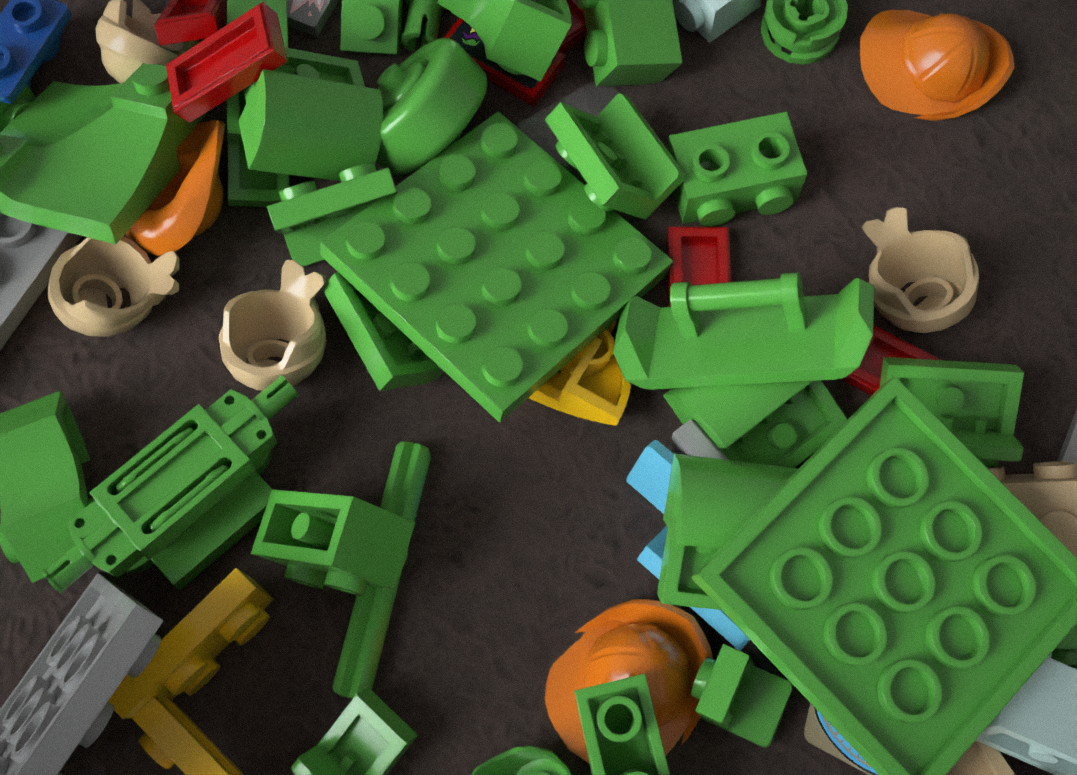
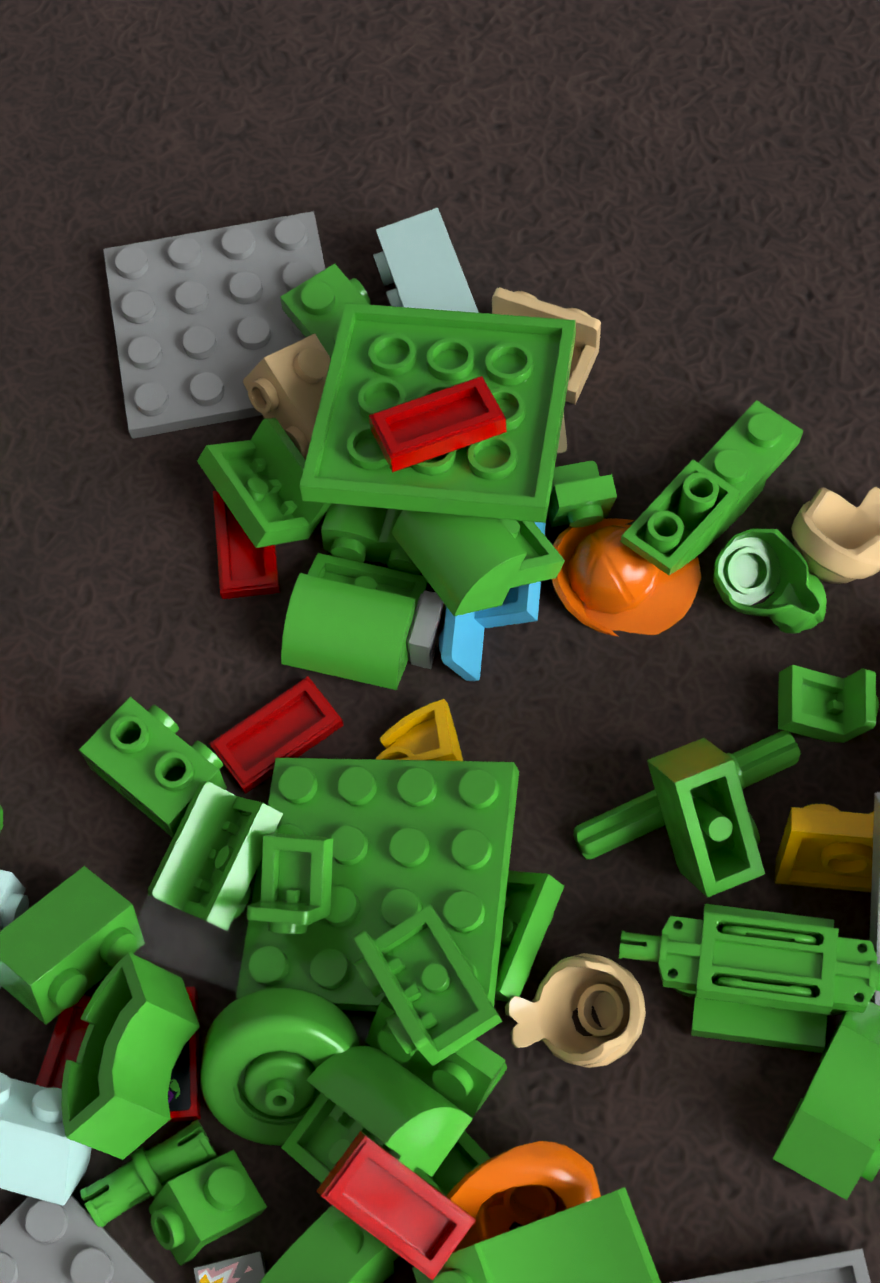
camera: 125 degrees left, 5 degrees down
tan hat [48,236,179,337] -> none
bright green piece [613,272,874,390] -> none
tan hat [862,207,979,333] -> none
none -> bright green bracket [247,833,333,934]
none -> bright green bracket [353,904,503,1066]
none -> red tile [369,376,506,472]

